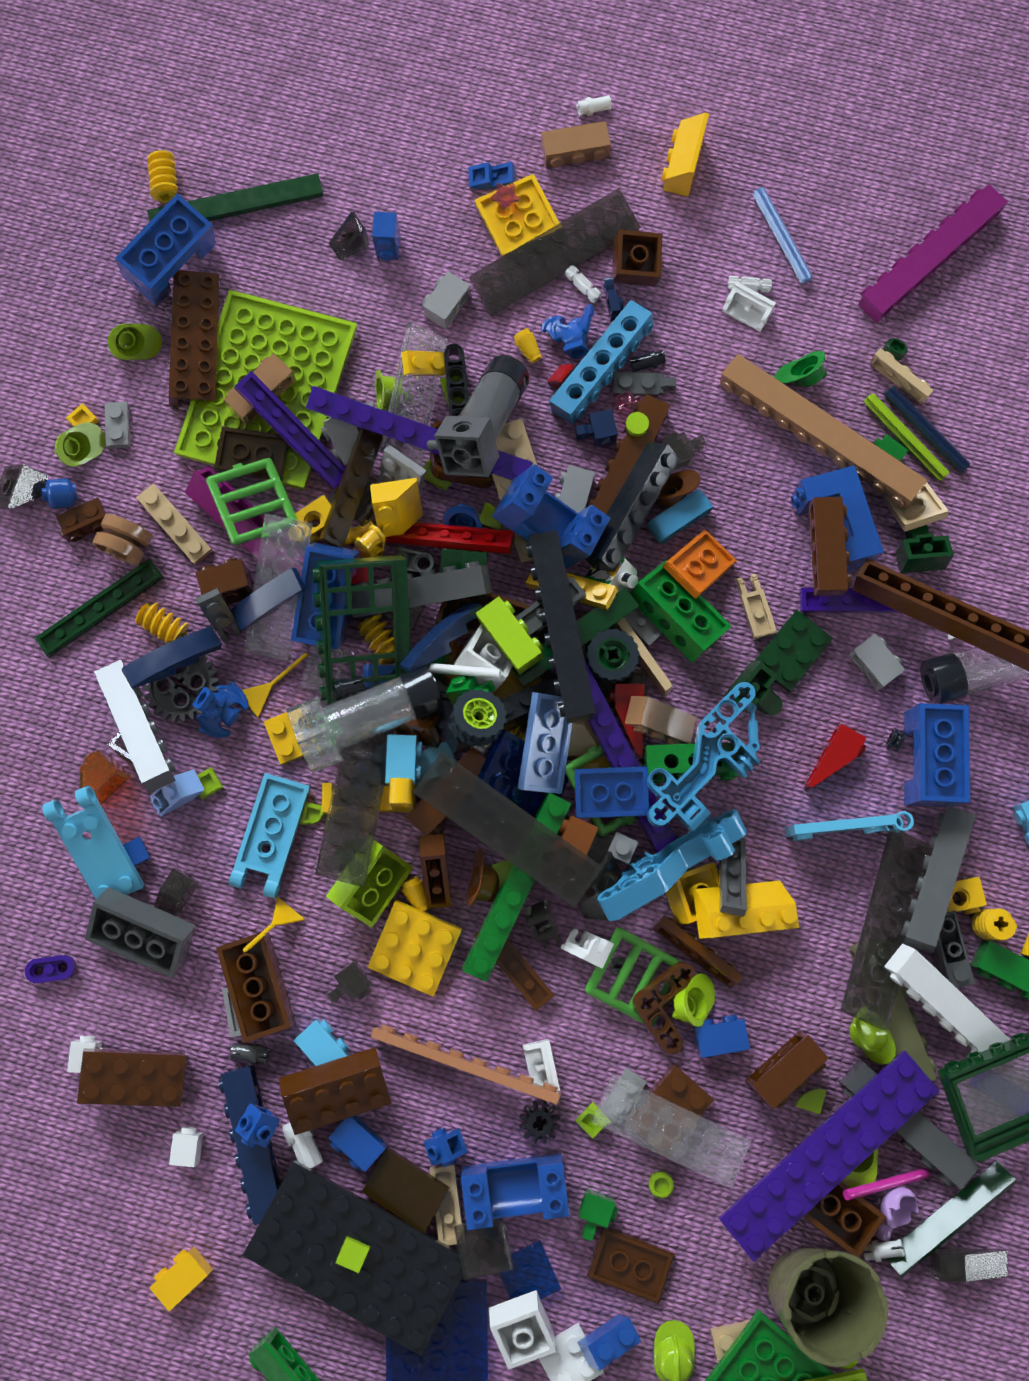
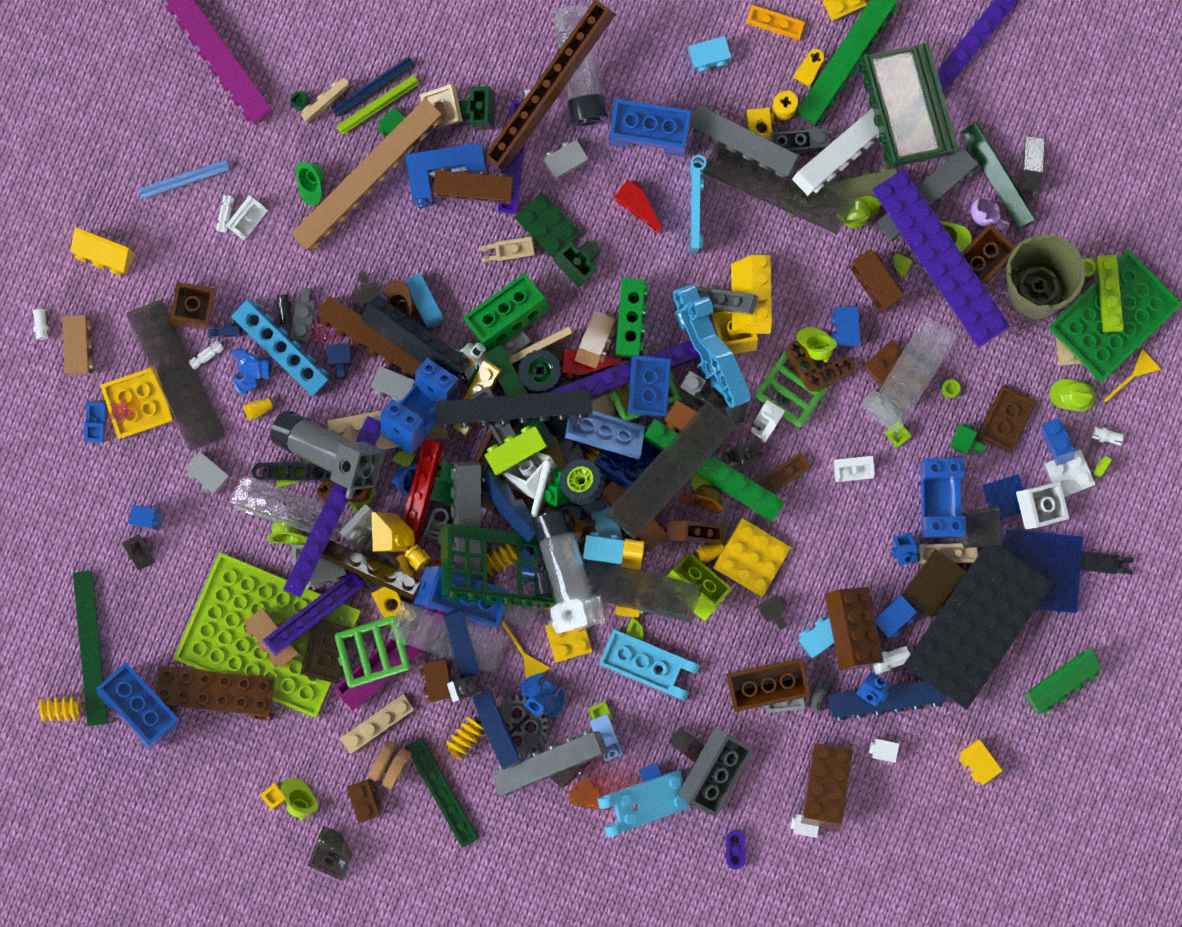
camera: 85 degrees left, 5 degrees up
blue head [41,478,77,509] -> none
light grey plate [105,402,131,449] -> none
lime piece [107,323,162,360] -> none
yellow piece [243,897,305,952] -> none
lime tile [335,1236,370,1273] -> none
nougat plate [371,1024,562,1105] -> none
yellow plate [401,350,446,377] -> none
black gear [519,1100,560,1144] -> none
red slope [548,364,574,390] -> none
lime tile [625,412,649,437] -> none
dark azure beam [646,682,760,832] -> none
reddish brown plate [652,916,742,988] -> none
orange tile [662,530,737,599] -> none
dark pink bar [843,1168,930,1200] -> none
white pin [864,1239,904,1262] -> none
black bush [886,728,906,752] -> none

